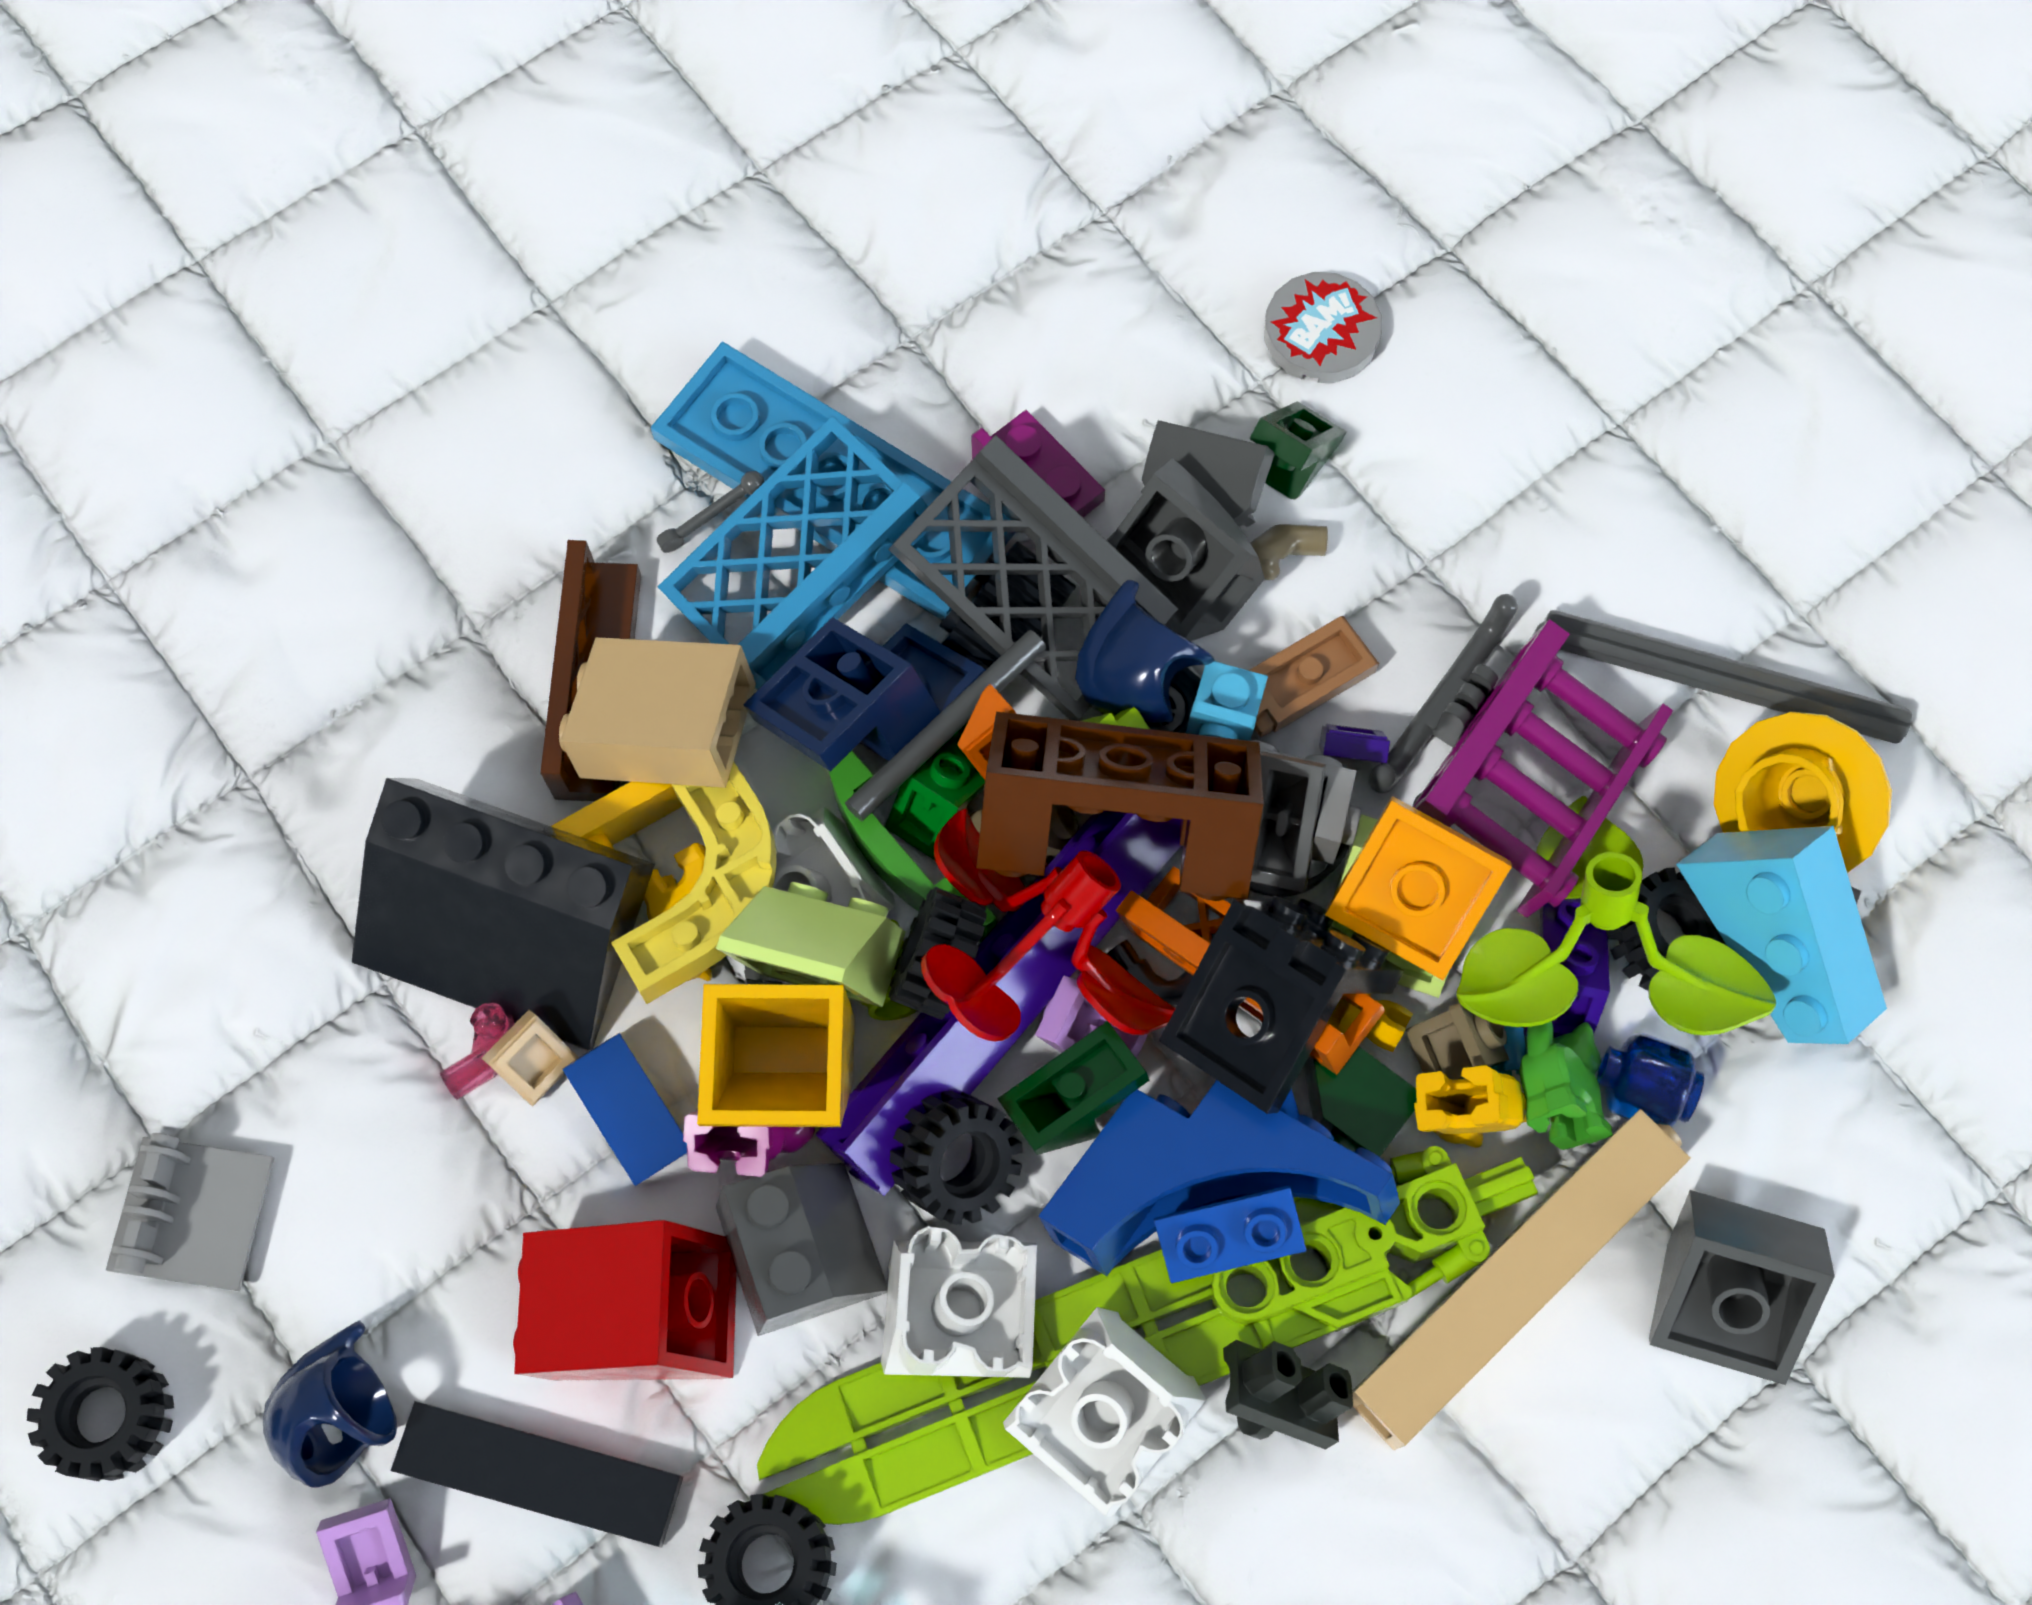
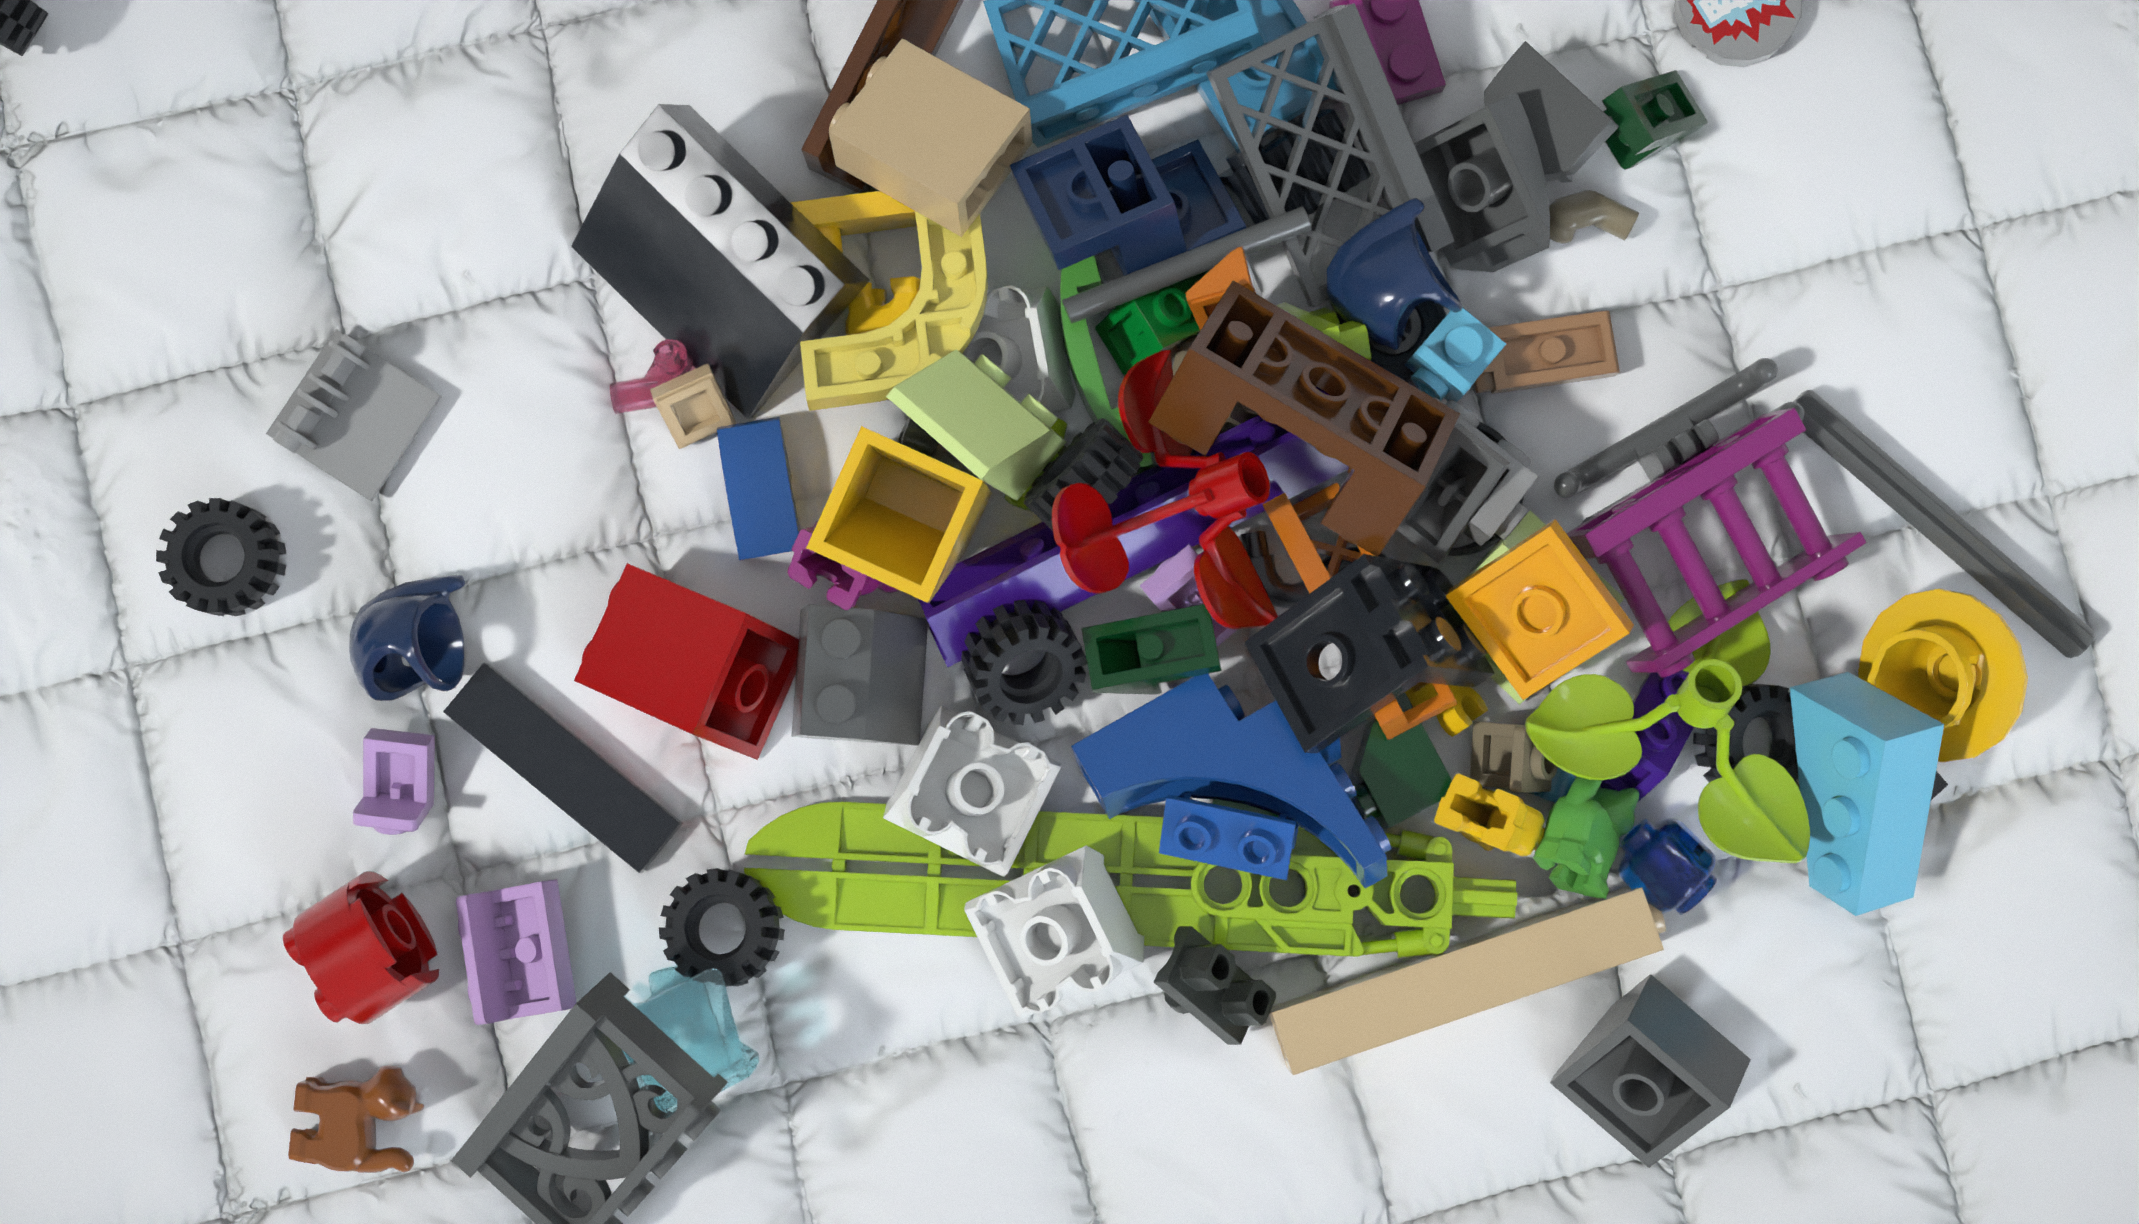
camera: 25 degrees right, 15 degrees up
dark purple tile [1319,724,1390,763] -> none

